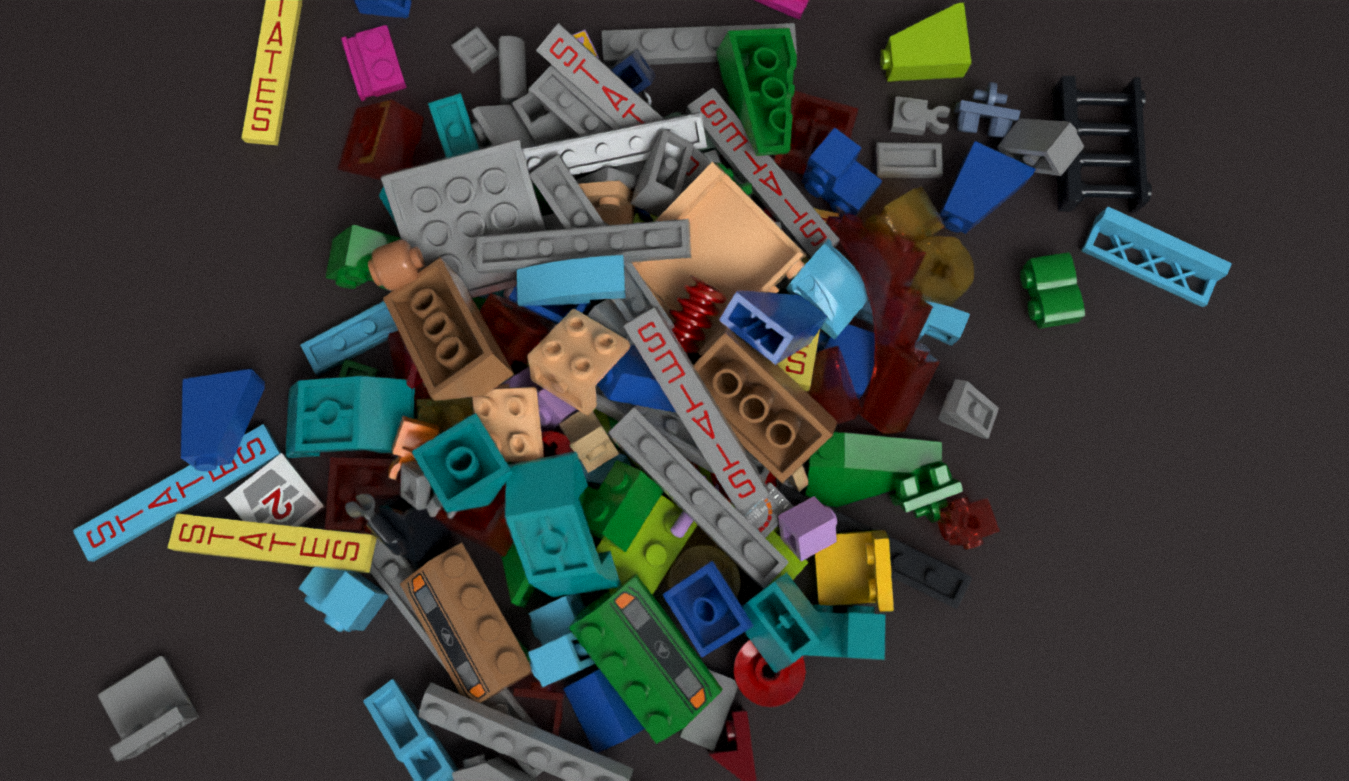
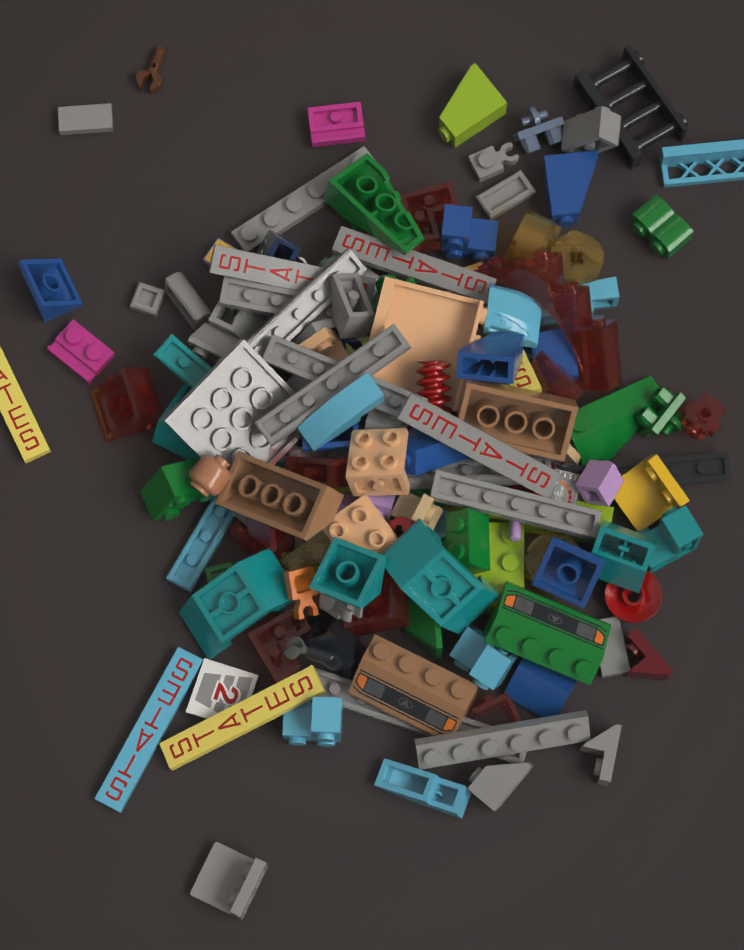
camera: 25 degrees left, 5 degrees down
blue slope [181,369,265,471] -> none
light grey tile [401,461,431,510] -> none
light grey slope [939,379,999,439] -> none

